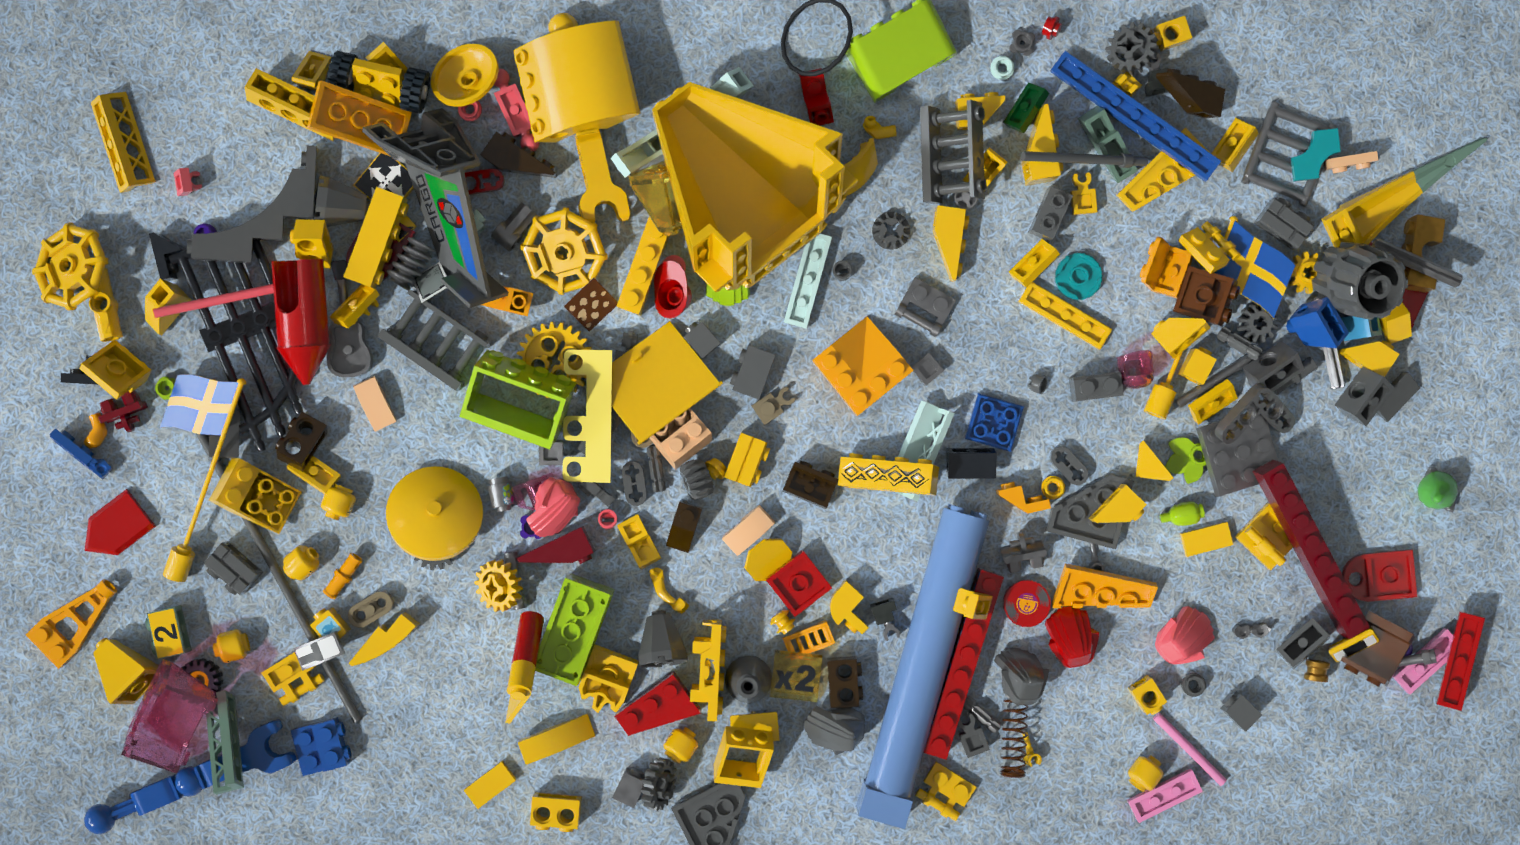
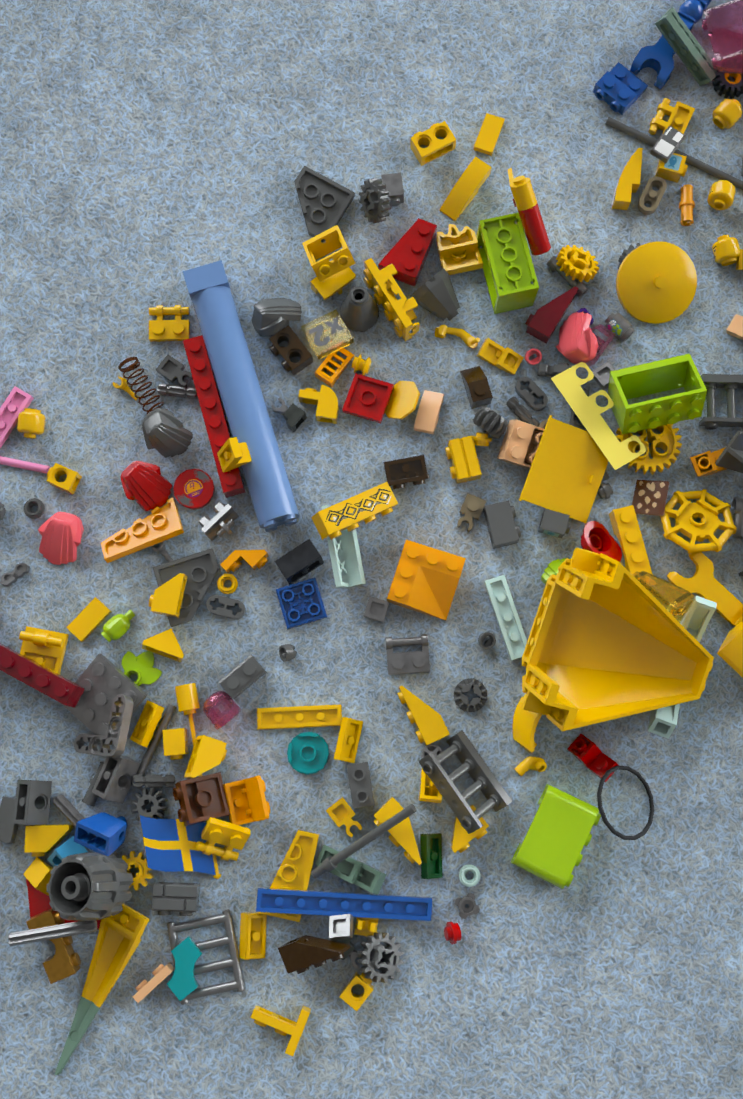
camera: 145 degrees right, 10 degrees down
yellow head [663,727,698,764] -> none
none -> yellow bracket [250,1005,311,1056]
none -> plate [329,914,353,941]

